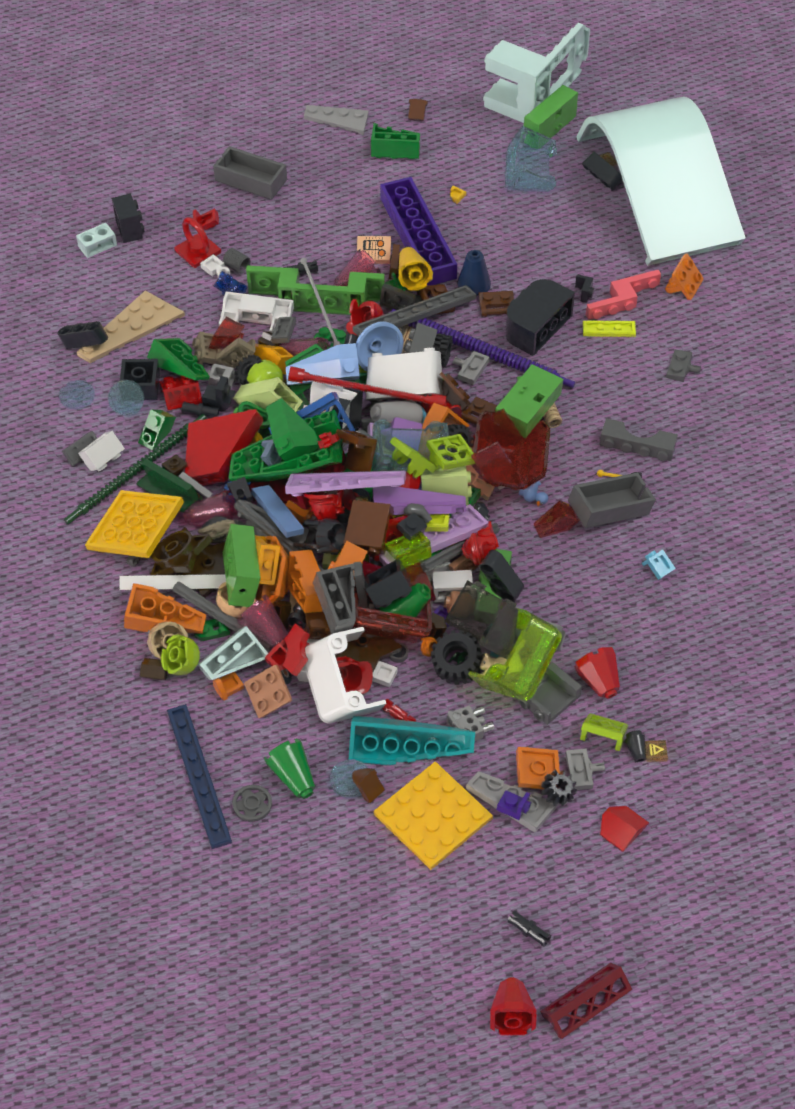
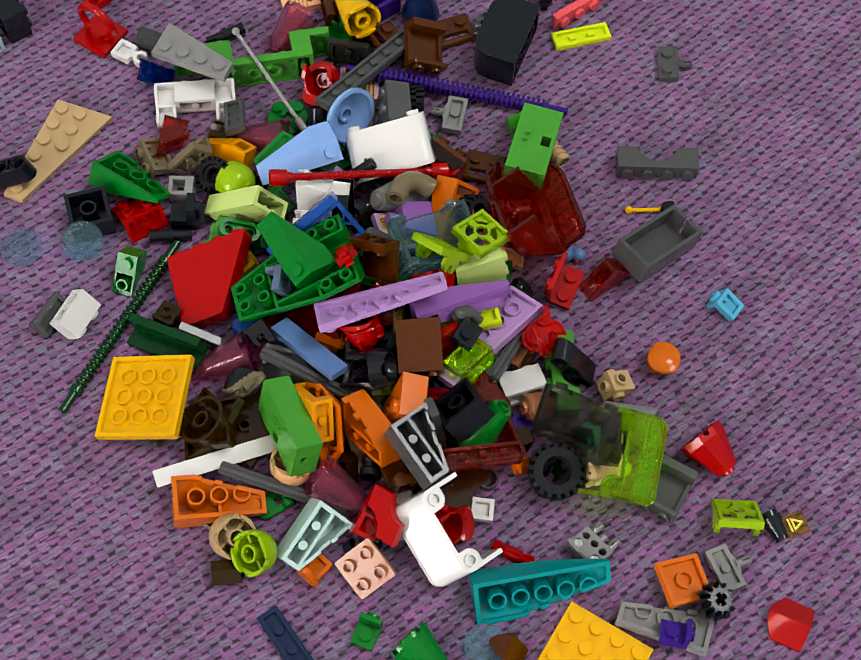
camera: 20 degrees left, 10 degrees up
none -> light grey wing [151,22,233,82]
none -> black pin [350,157,377,181]
none -> green bracket [350,612,383,652]
none -> dark tan cylinder [386,171,437,205]
none -> reddish brown panel [404,17,448,75]
none -> red bracket [544,252,585,311]
none -> tan brick [596,369,636,402]
none -> orange hair [646,341,681,375]

